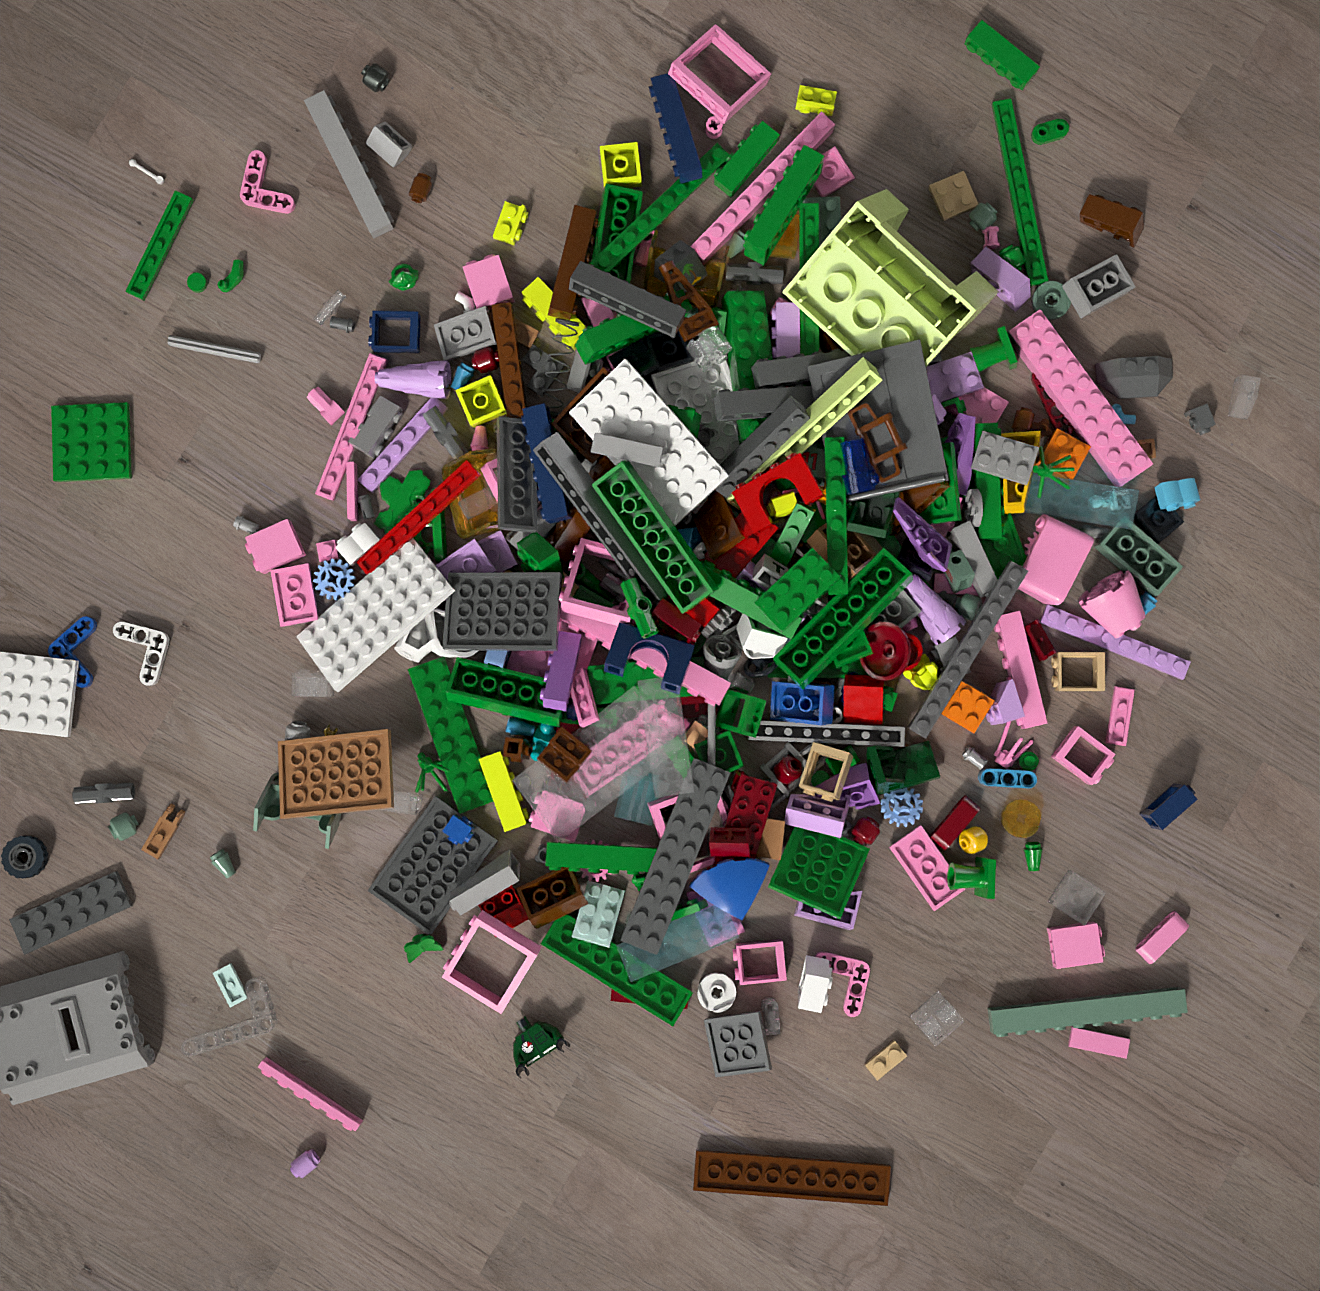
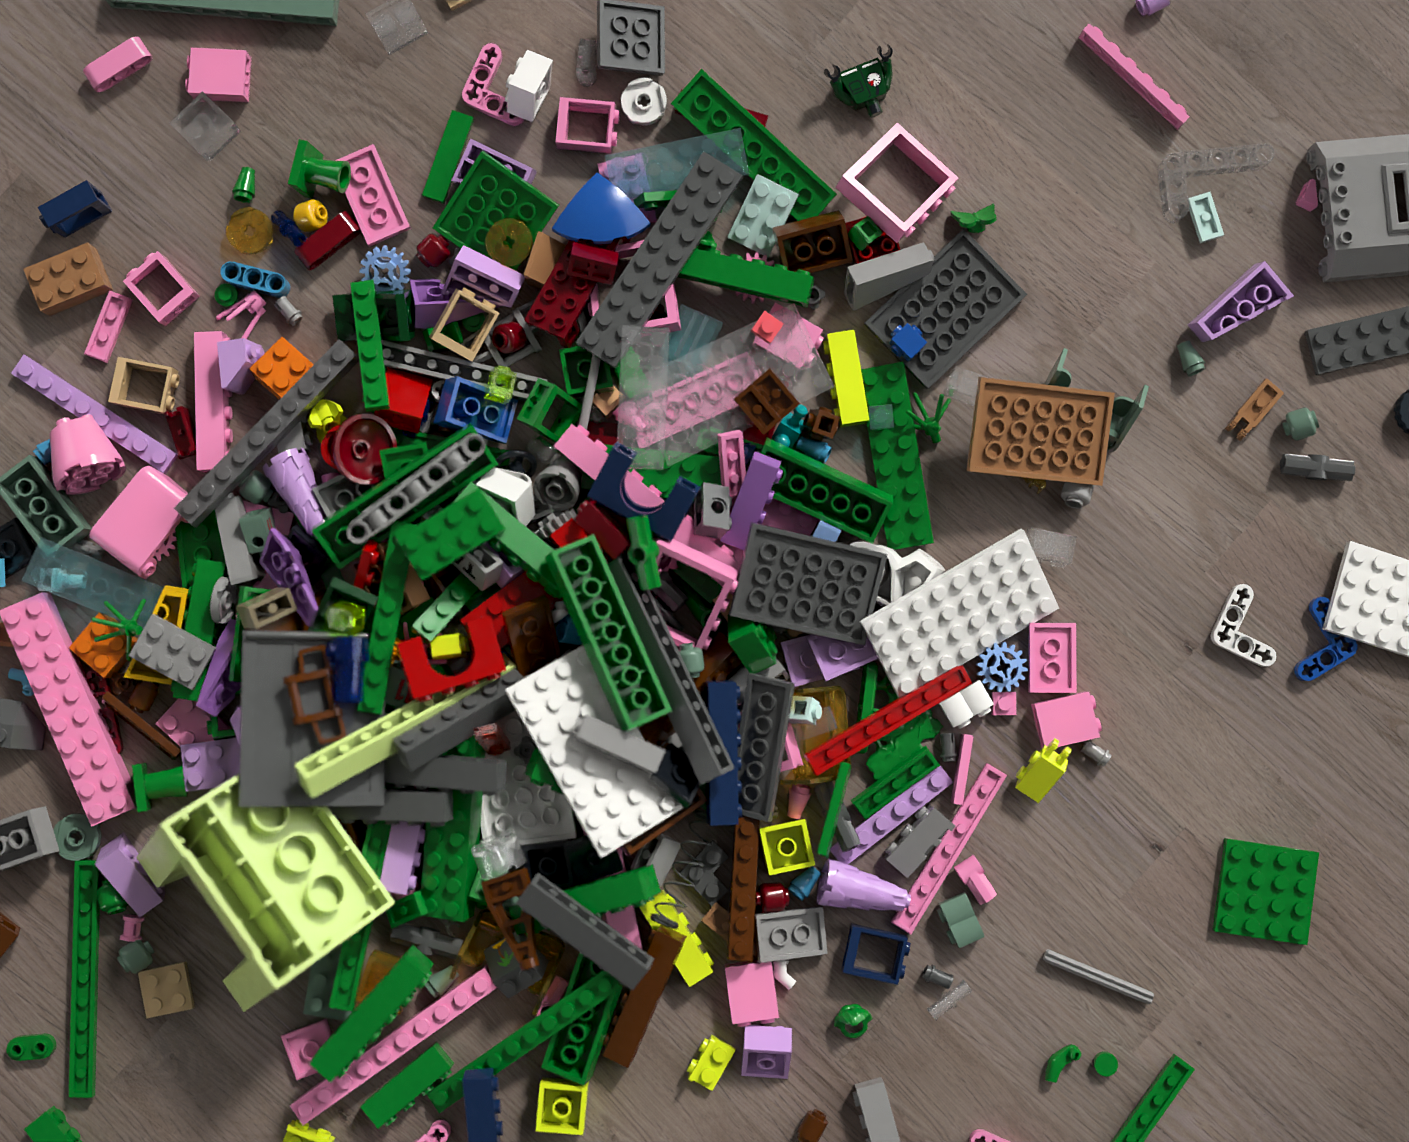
camera: 175 degrees left, 0 degrees up
none -> medium nougat brick [23,242,113,316]
none -> reddish brown tile [102,691,181,760]
none -> dark tan brick [236,587,297,629]
none -> clear blue pin [271,210,306,247]
none -> clear neon green brick [325,600,365,638]
none -> light grey beam [347,433,485,543]
none -> green plate [350,280,390,412]
none -> red plate [353,540,380,590]
none -> green plate [385,891,428,929]
none -> green tile [422,110,474,204]
none -> clear red plate [473,723,511,755]
none -> clear neon green brick [483,366,517,405]
none -> clear yellow plate [485,218,533,266]
none -> black plate [650,743,700,808]
none -> sand green head [678,643,705,678]
none -> dark grey brick [694,482,732,539]
none -> lavender slope [741,1024,792,1079]
none -> coral plate [751,311,783,344]
none -> light aqua brick [789,696,822,725]
none -> green tile [817,762,852,858]
none -> green slope [847,216,883,251]
none -> green tile [851,745,940,820]
none -> clear light blue plate [869,404,894,430]
none -> sand green brick [937,892,985,948]
none -> neon yellow hinge [1015,738,1072,803]
none -> lavender wedge [1188,261,1294,342]
none -> bright pink slope [1296,179,1318,211]

